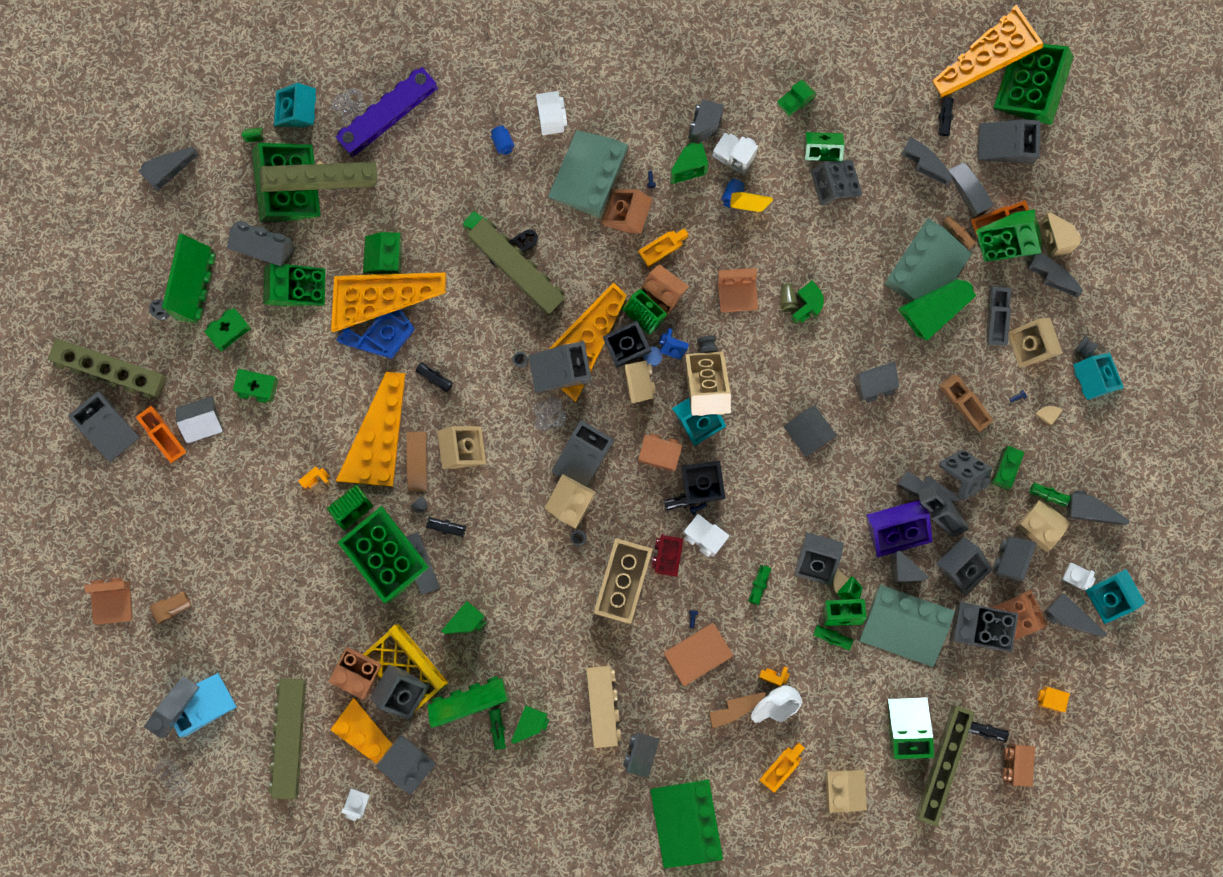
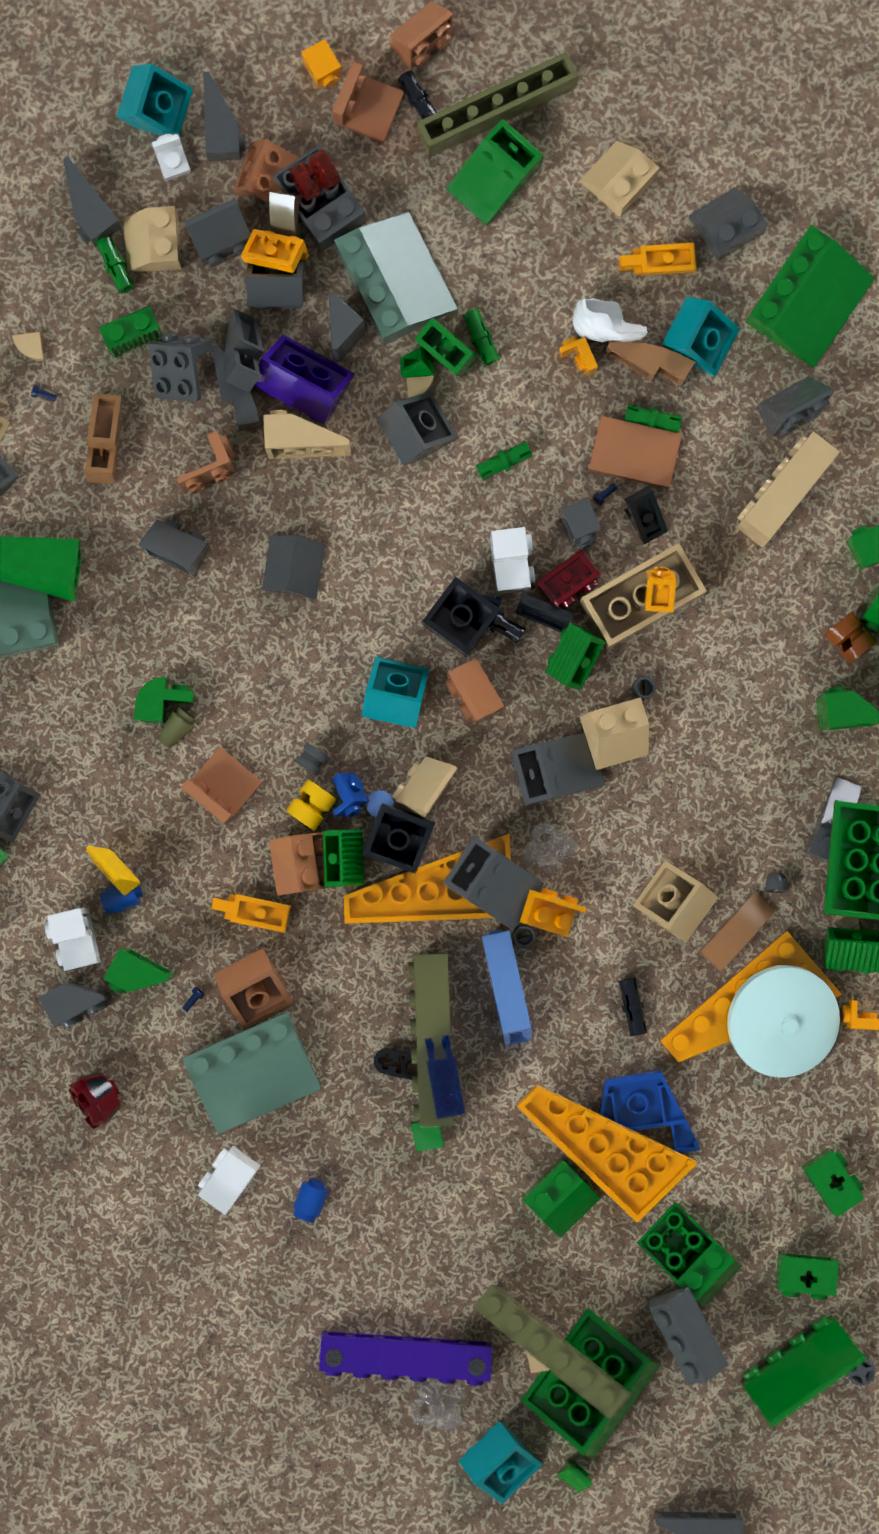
camera: 140 degrees left, 5 degrees up
black pin [426,516,466,538] -> none
tan brick [685,352,731,416] -> none
none -> dark red cone [68,1072,121,1129]
none -> nougat bracket [177,431,236,494]
none -> light orange bracket [241,229,309,273]
none -> tan slope [264,410,351,459]
none -> dark tan slope [269,191,303,239]
none -> yellow wheel [285,779,337,831]
none -> clear red wheel [288,149,341,201]
none -> nougat bracket [332,61,404,142]
none -> clear blue hinge [425,1035,465,1119]
none -> medium blue slope [482,929,532,1046]
none -> black tile [515,593,575,633]
none -> light orange bracket [520,888,587,937]
none -> green brick [545,622,606,690]
none -> dark grey brick [559,498,601,549]
none -> green pin [624,404,682,433]
none -> black slope [624,486,668,545]
none -> light orange bracket [644,567,677,612]
none -> teal slope [661,297,740,377]
none -> dark grey slope [688,187,768,262]
none -> light aqua dish [727,965,840,1077]
none -> dark orange wheel [824,611,877,664]

